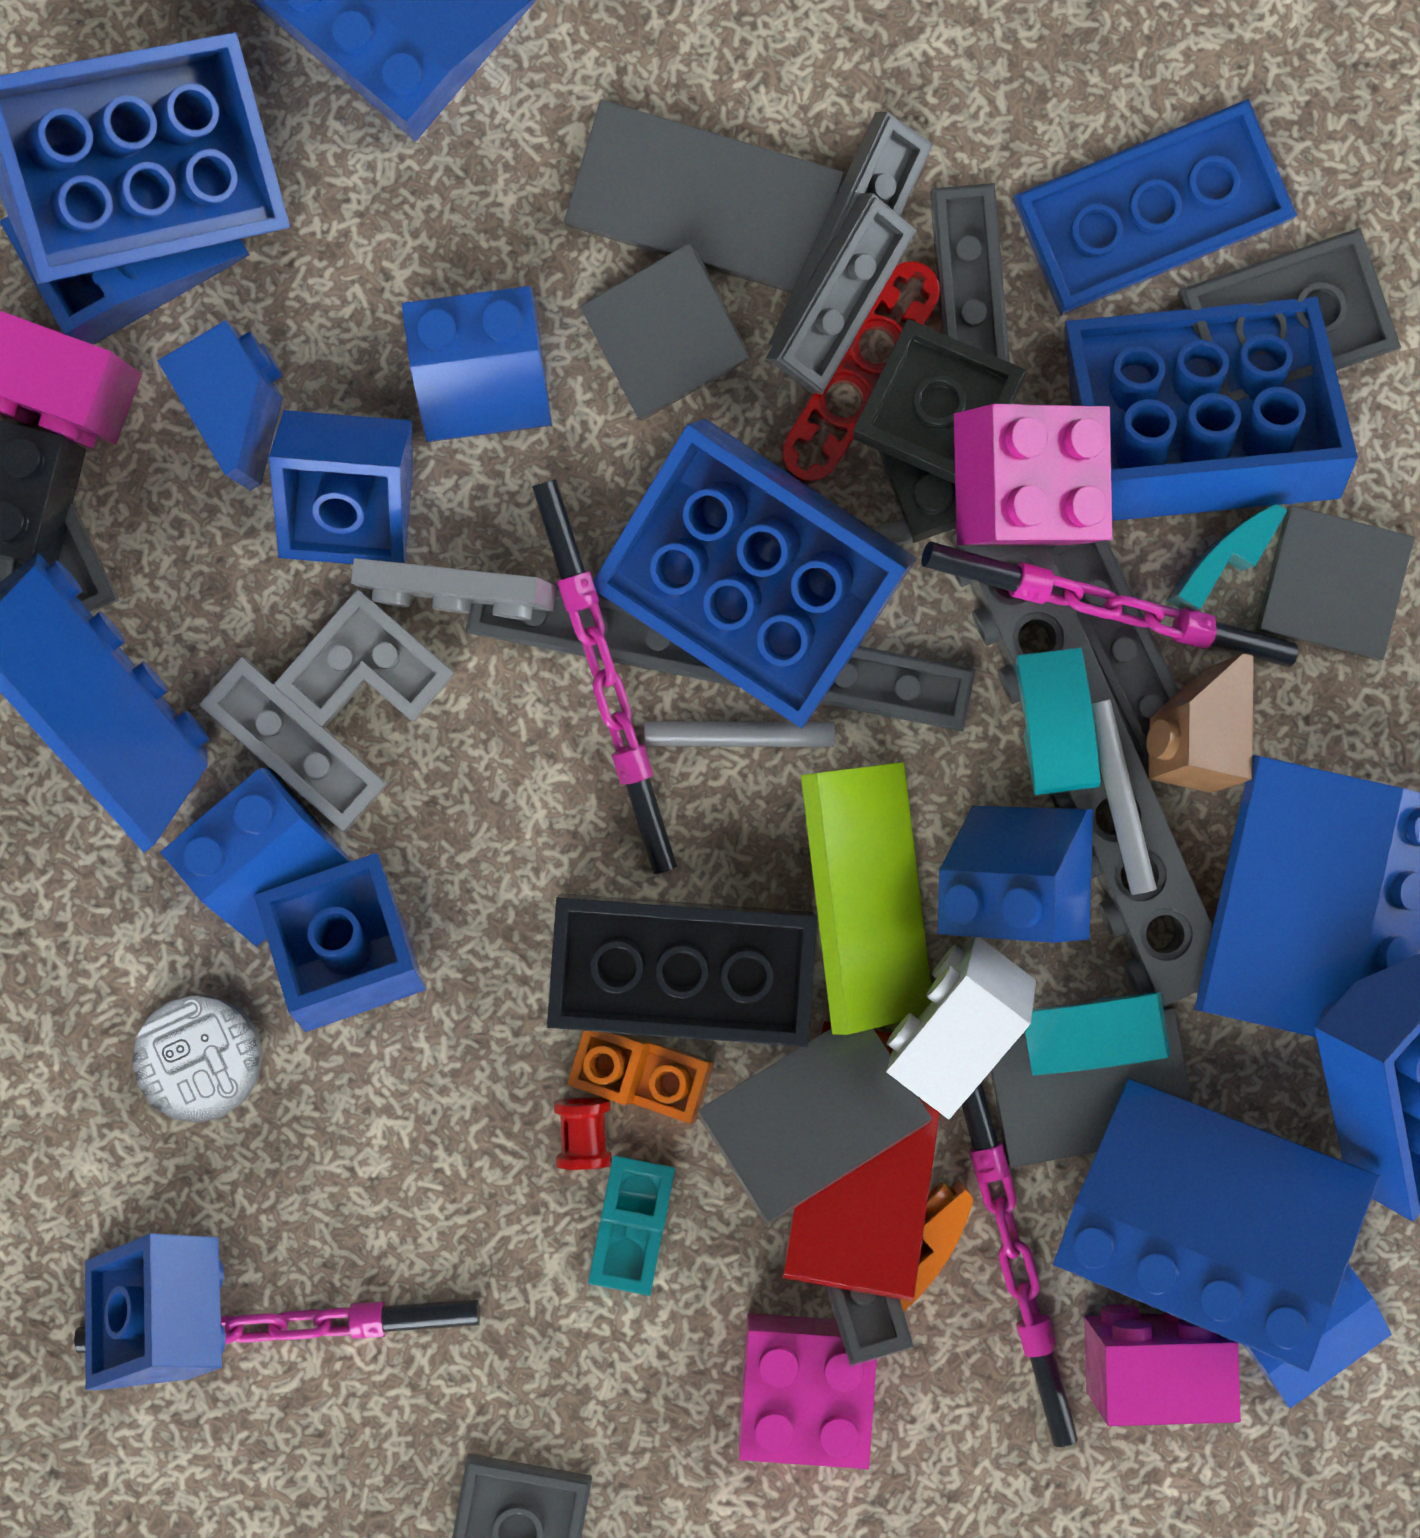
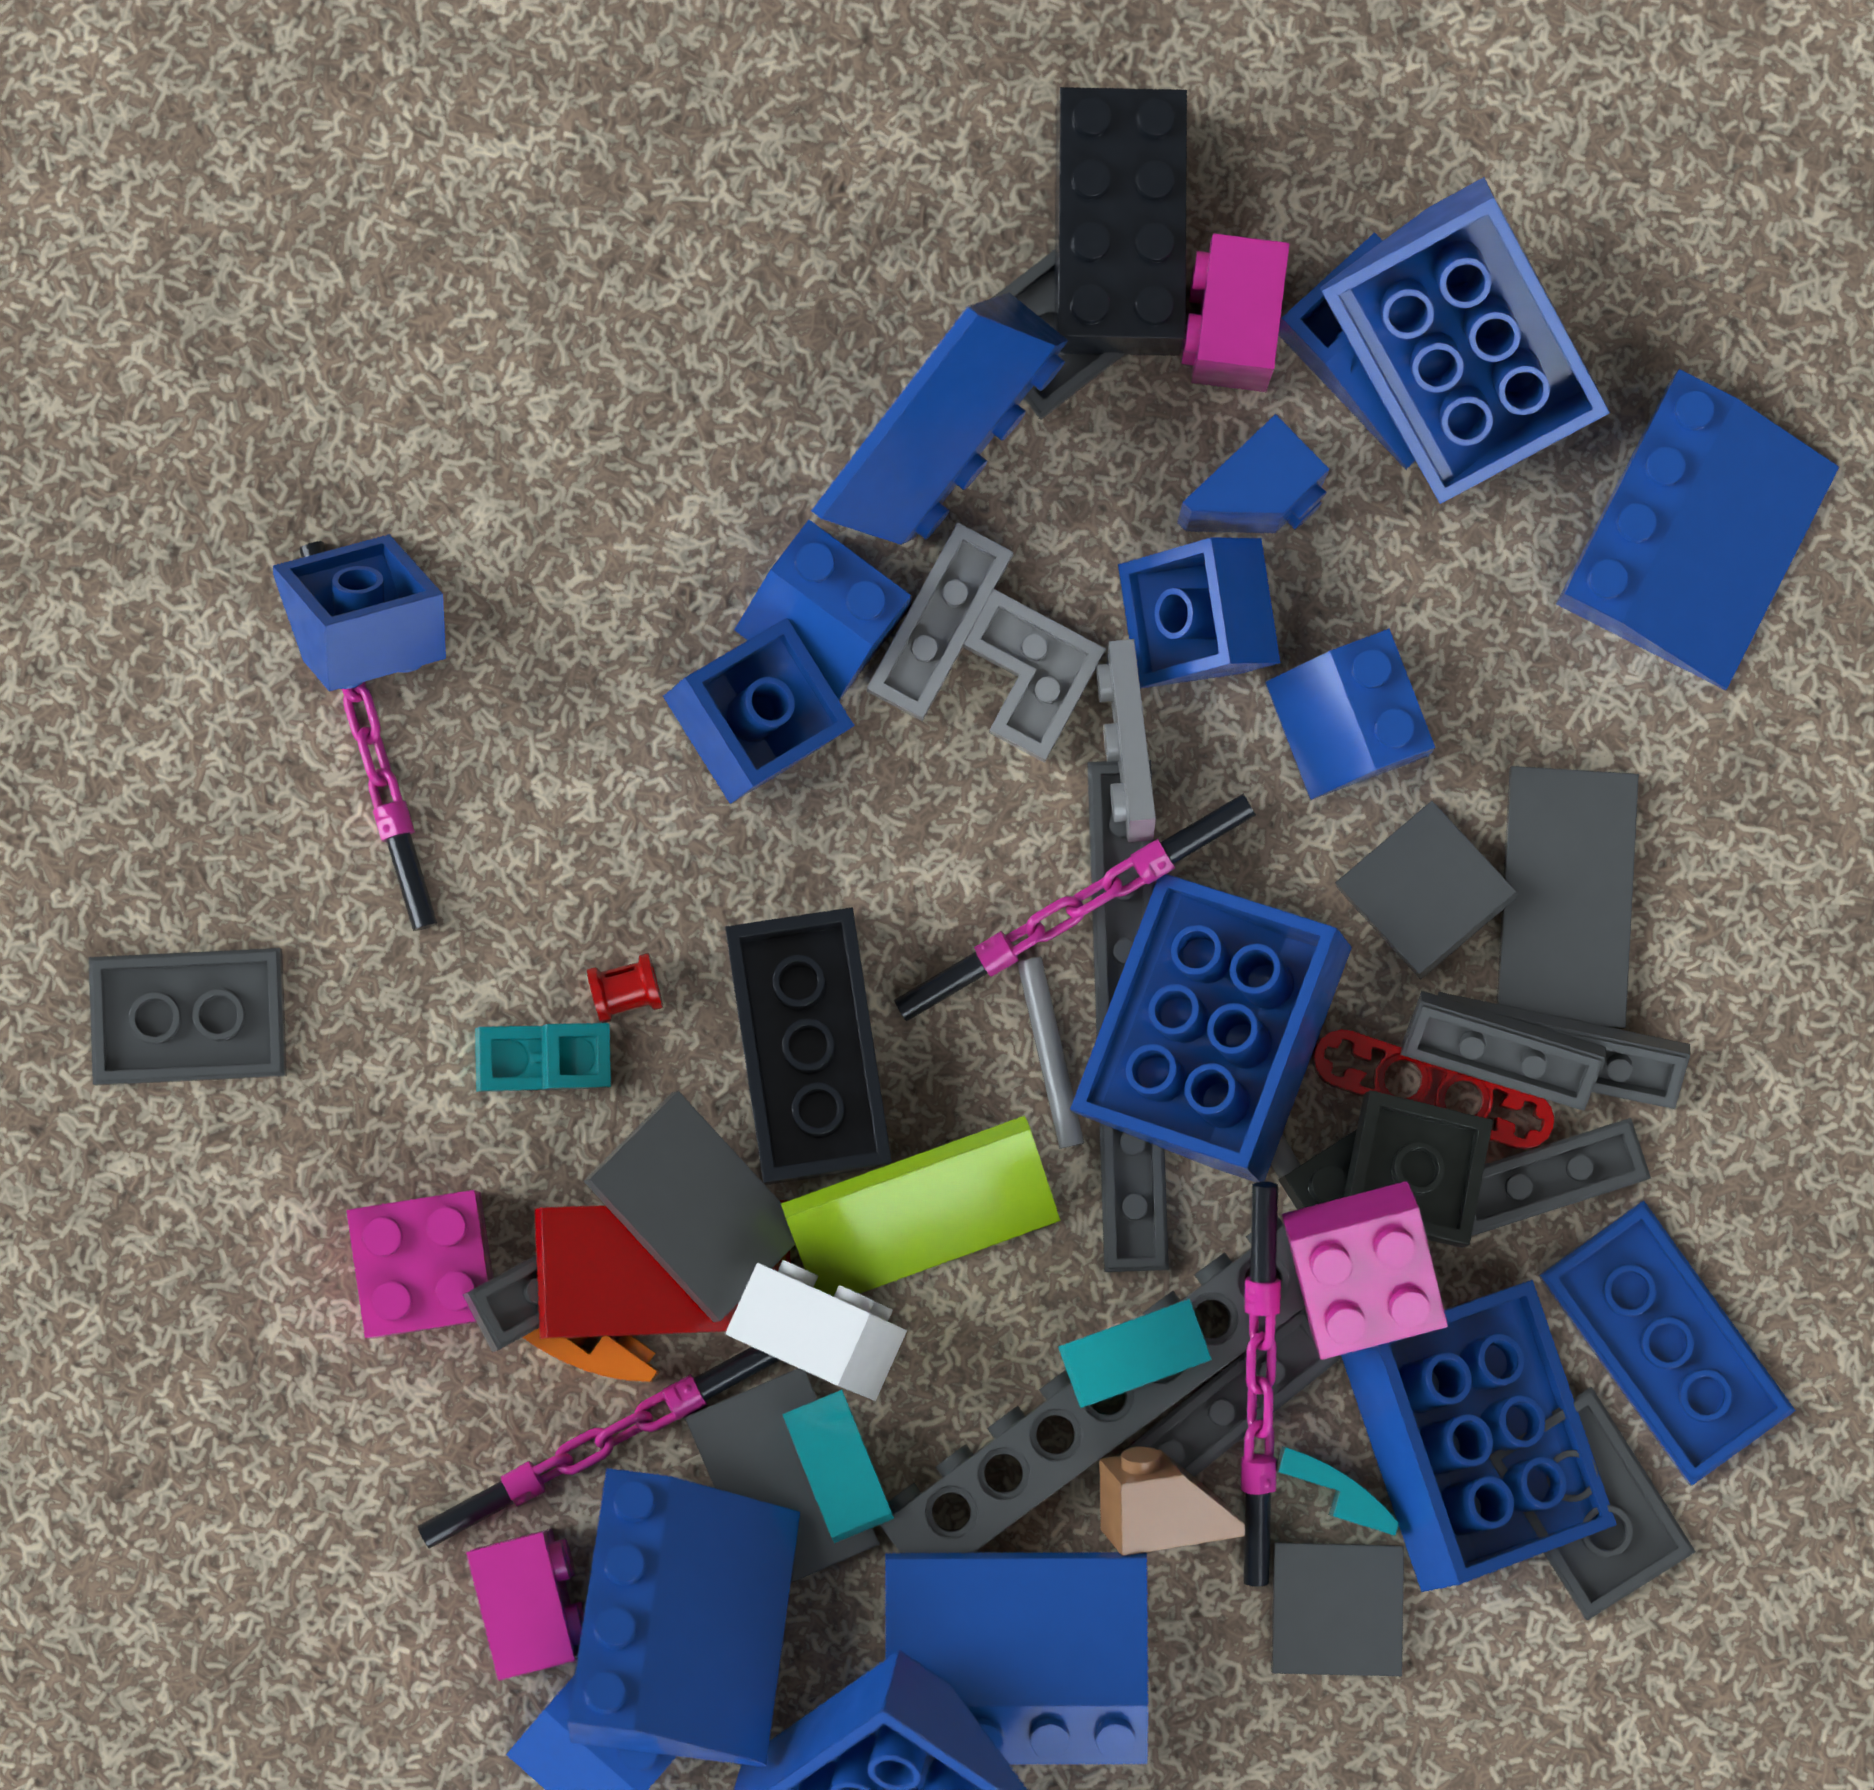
camera: 75 degrees right, 5 degrees down
tile [132,994,264,1123] -> none
orange slope [567,1031,715,1124] -> none
blue slope [937,805,1093,943] -> none
light grey bar [1091,699,1157,895] -> none

